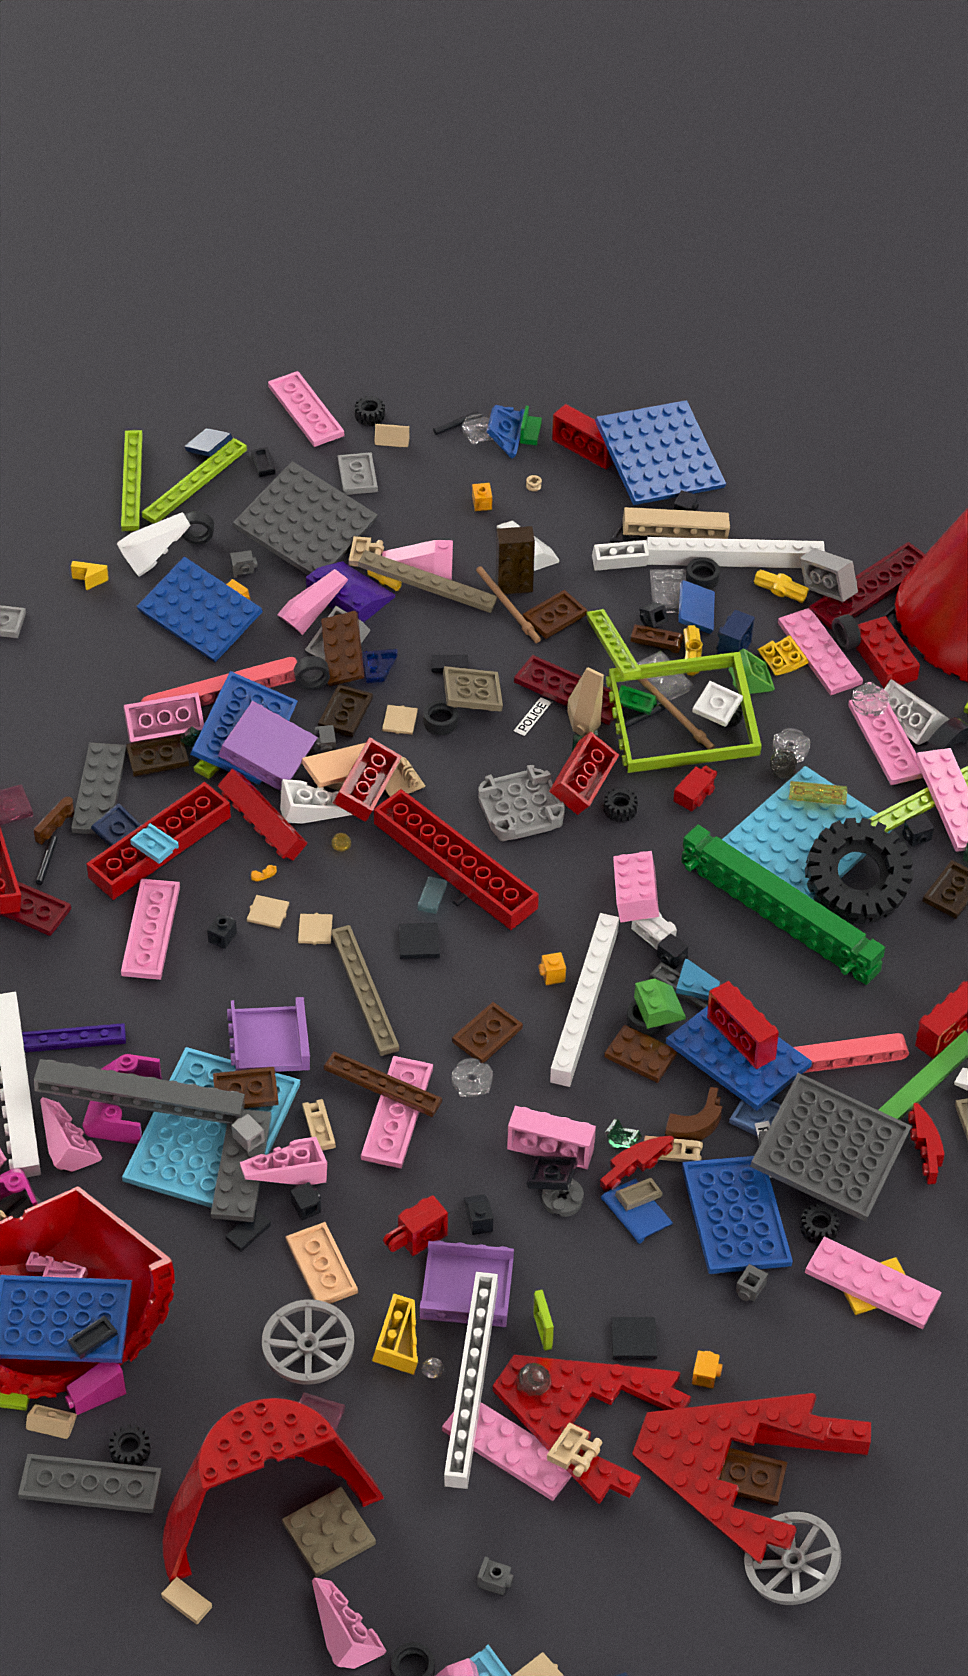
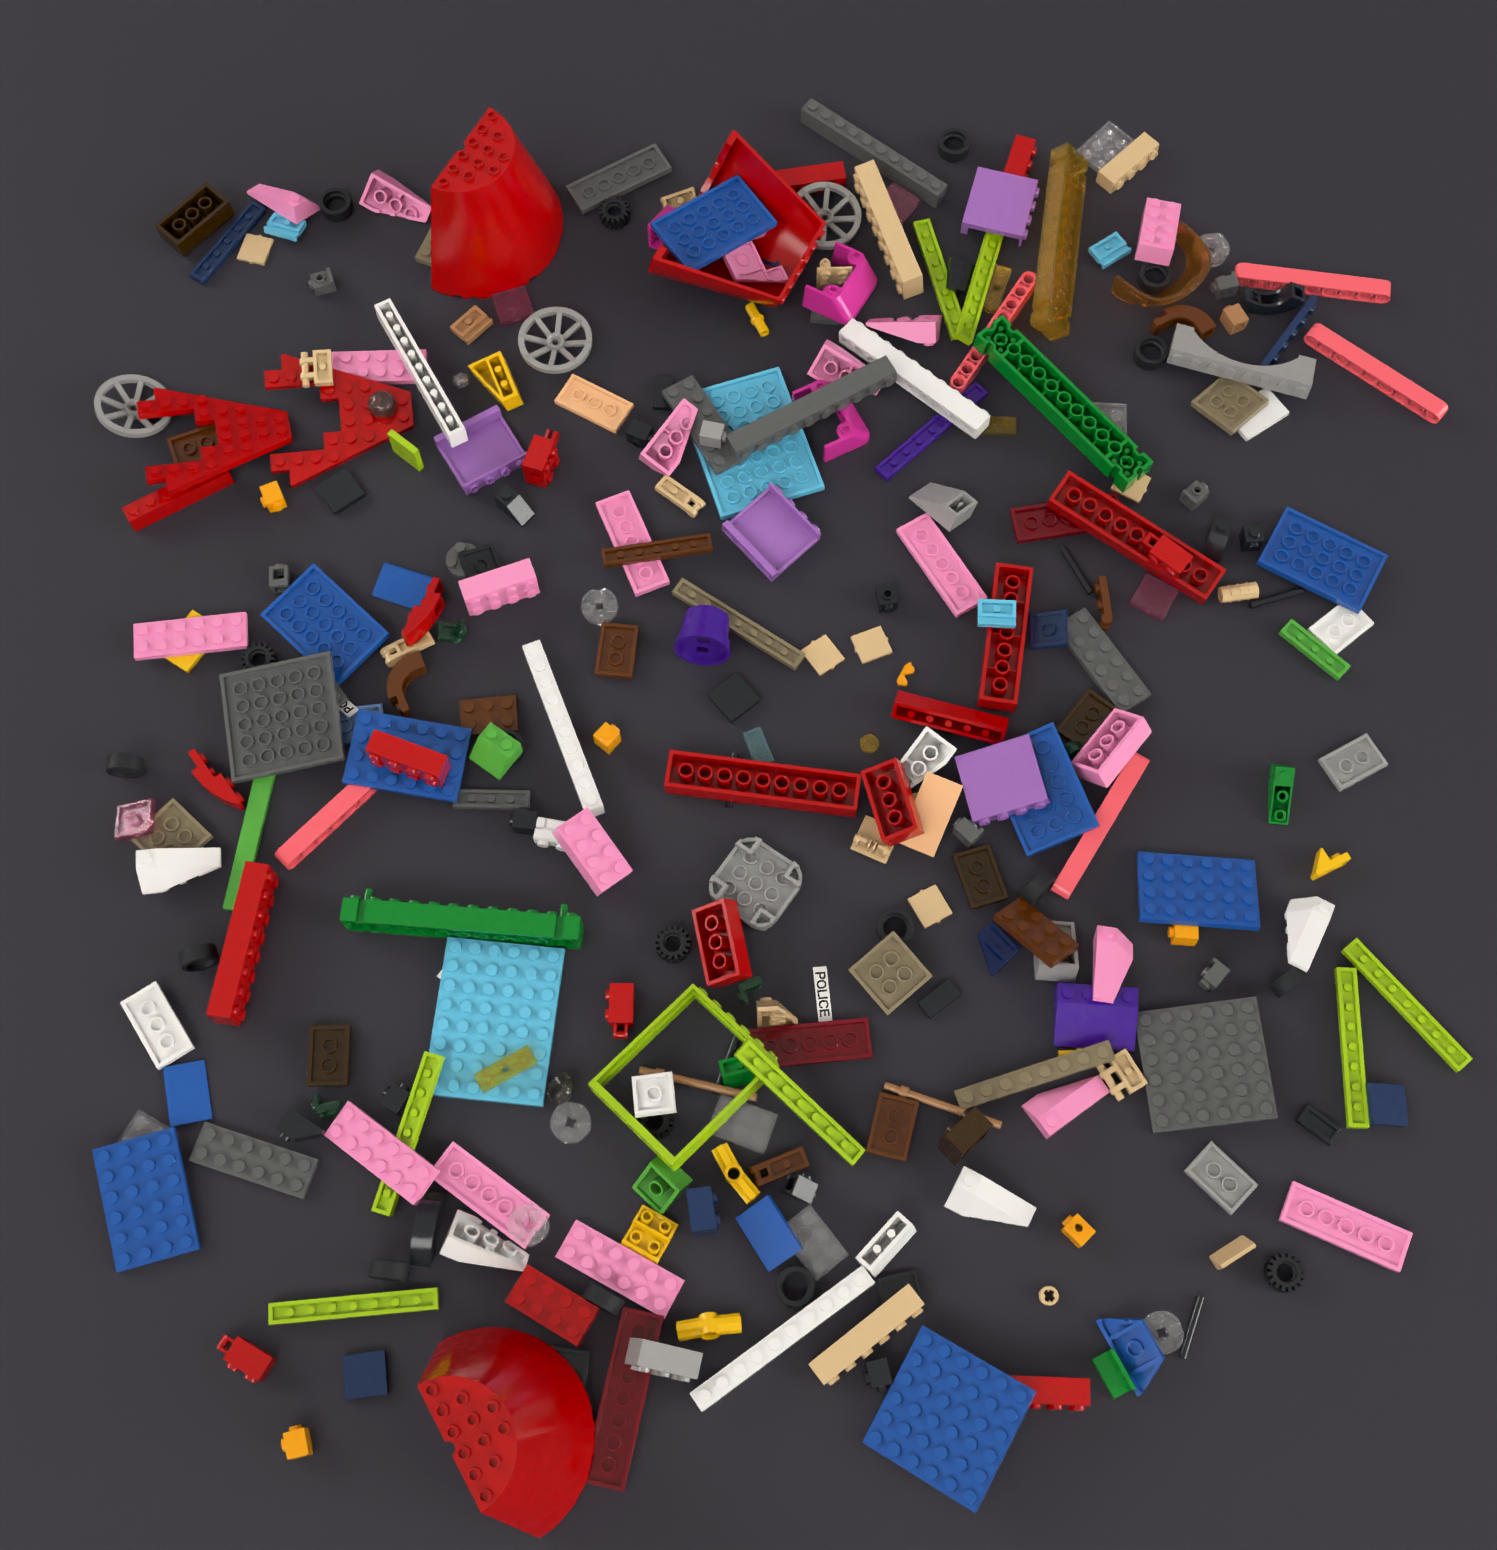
camera: 145 degrees right, 20 degrees up
black tile [67,1315,118,1359] -> none
reddish brown plate [213,1067,279,1109] -> none
dark tan tile [615,1178,662,1211] -> none
dark azure wing [676,959,720,1000] -> none
black tyre [805,818,914,924] -> none
none -> medium nougat plate [450,305,494,345]
none -> dark purple piece [674,605,730,666]
none -> light grey slope [909,482,978,532]
none -> green slope [1268,763,1295,825]

